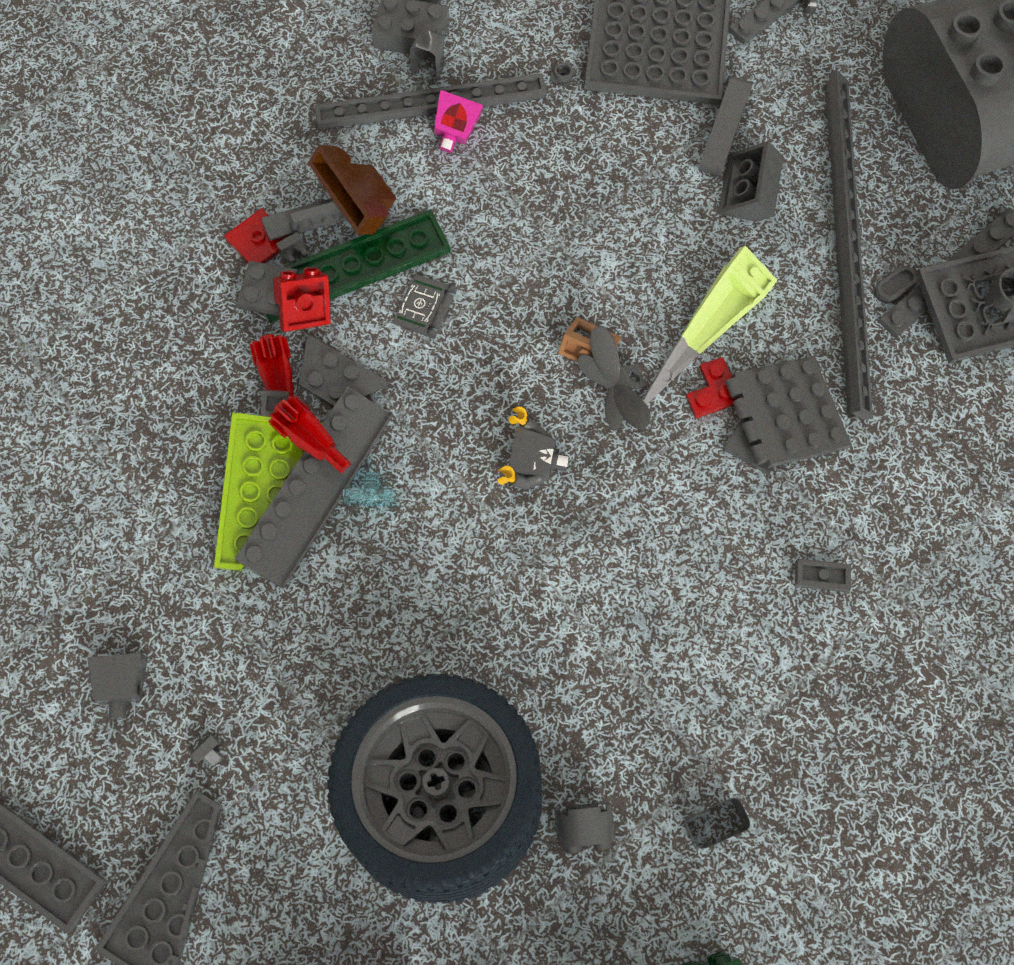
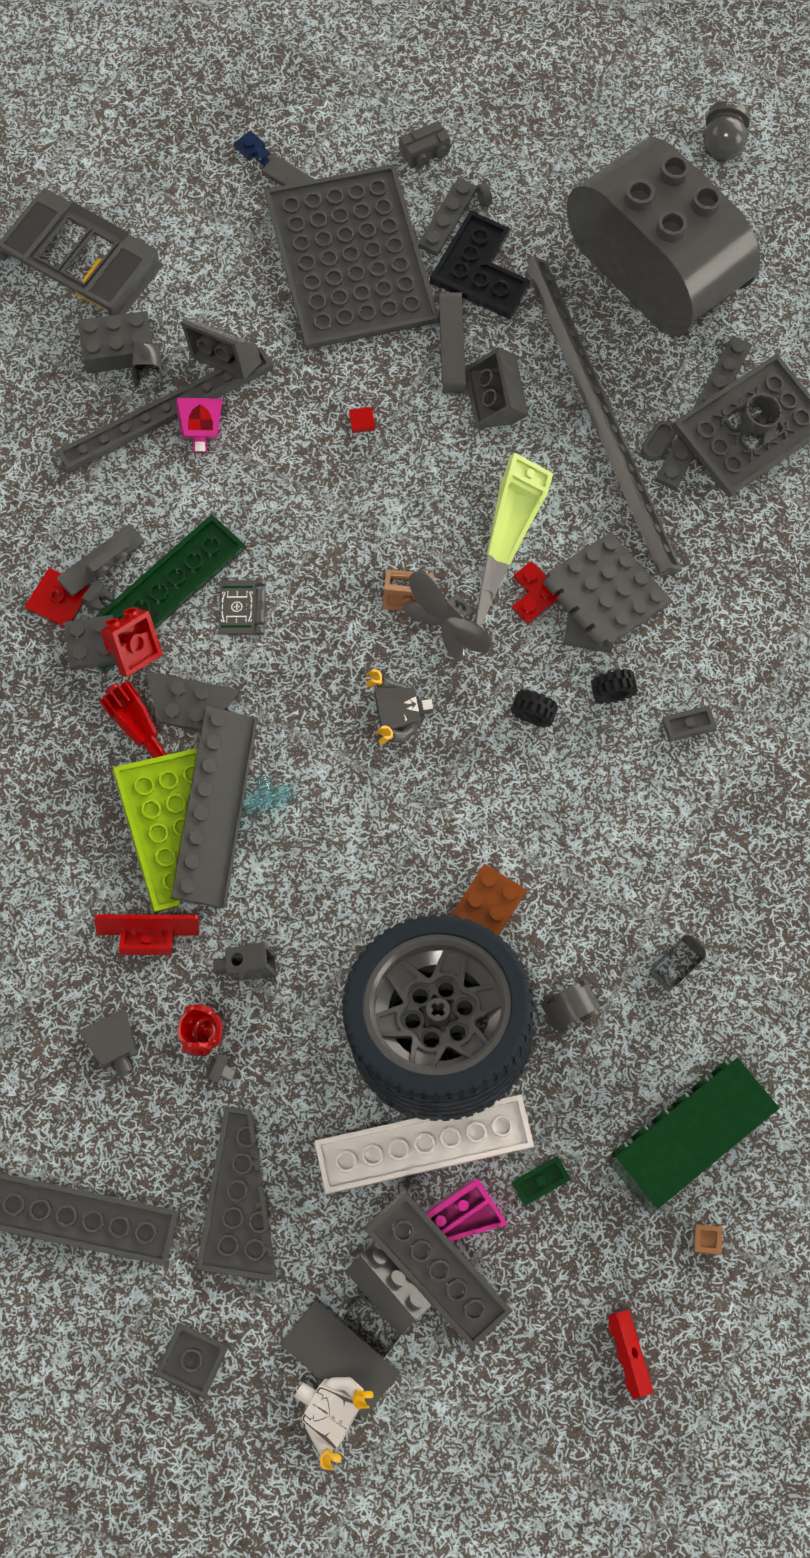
camera: 25 degrees left, 0 degrees up
dark grey plate [261,389,290,417] -> none
red piece [268,395,351,474] -> none
reddish brown brick [308,145,397,235] -> none
dark grey plate [550,62,576,87] -> none
none -> red bracket [94,914,200,955]
none -> red hair [177,1004,223,1056]
none -> dark grey slope [181,319,262,380]
none -> dark grey torso [213,942,276,981]
none -> white plate [315,1094,534,1195]
none -> red tile [349,407,375,433]
none -> black plate [429,210,531,319]
none -> dark orange plate [450,864,527,935]
none -> black tyre [511,689,558,728]
none -> black tyre [591,669,638,704]

